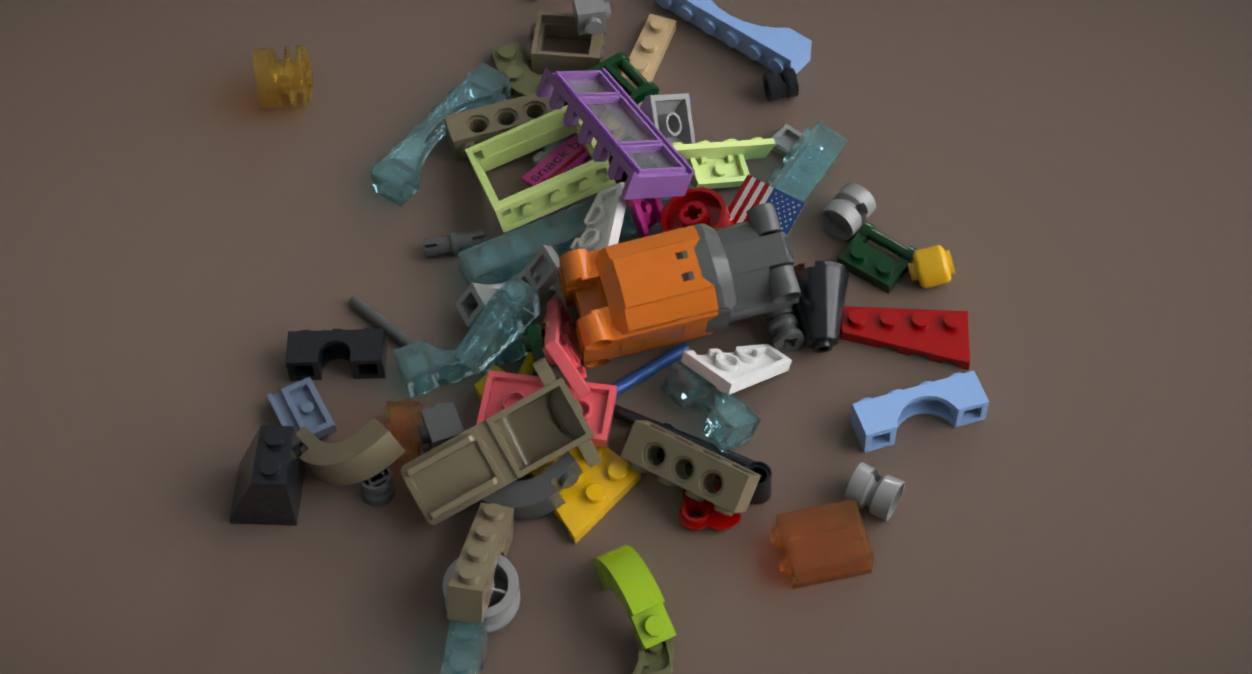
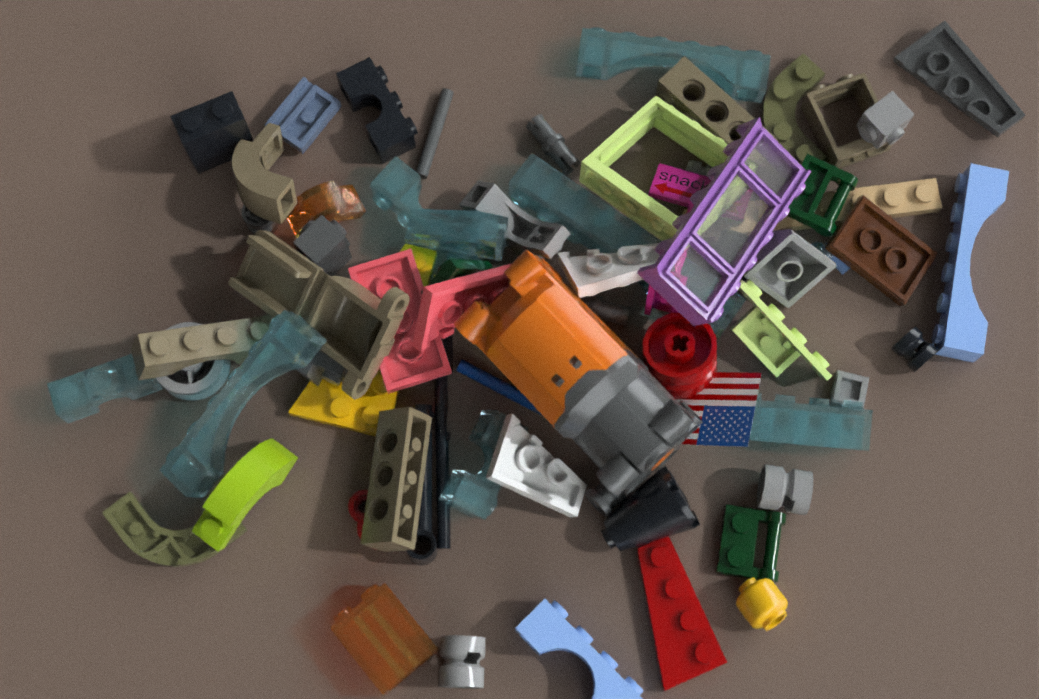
camera: 60 degrees right, 20 degrees up
none -> clear light blue arch [159,310,327,498]
none -> reddish brown tile [825,195,938,306]

